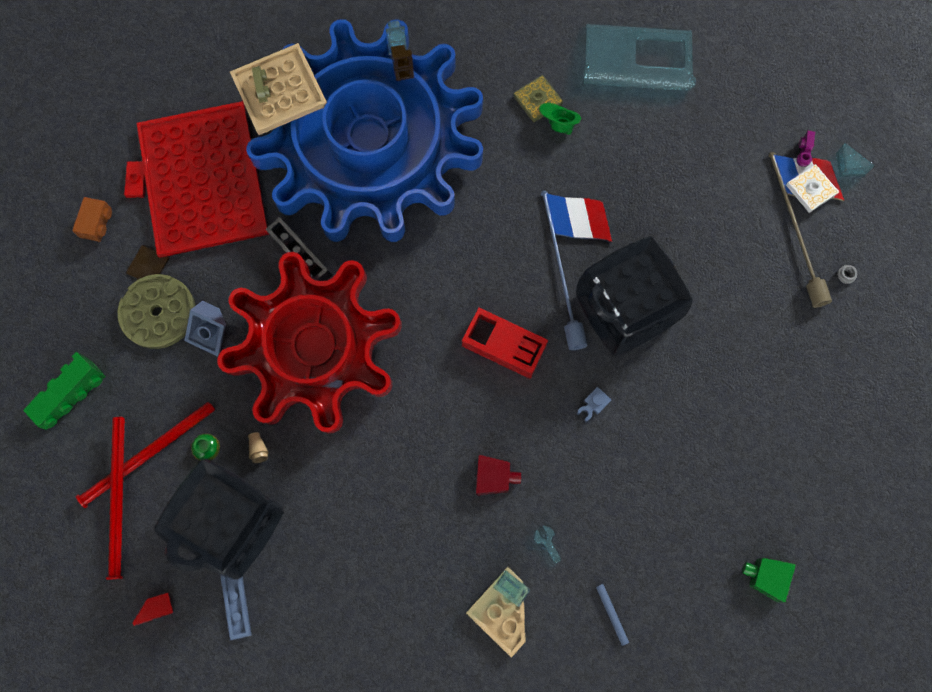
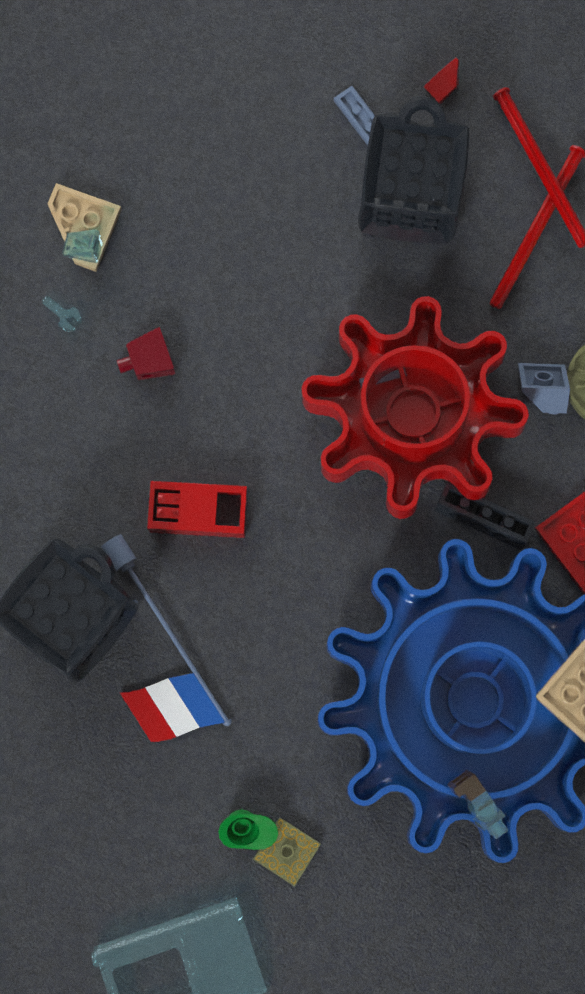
camera: 155 degrees right, 5 degrees up
green piece [191,434,220,460] -> none
tan cone [248,432,269,463] -> none
sand blue plate [577,387,611,422] -> none

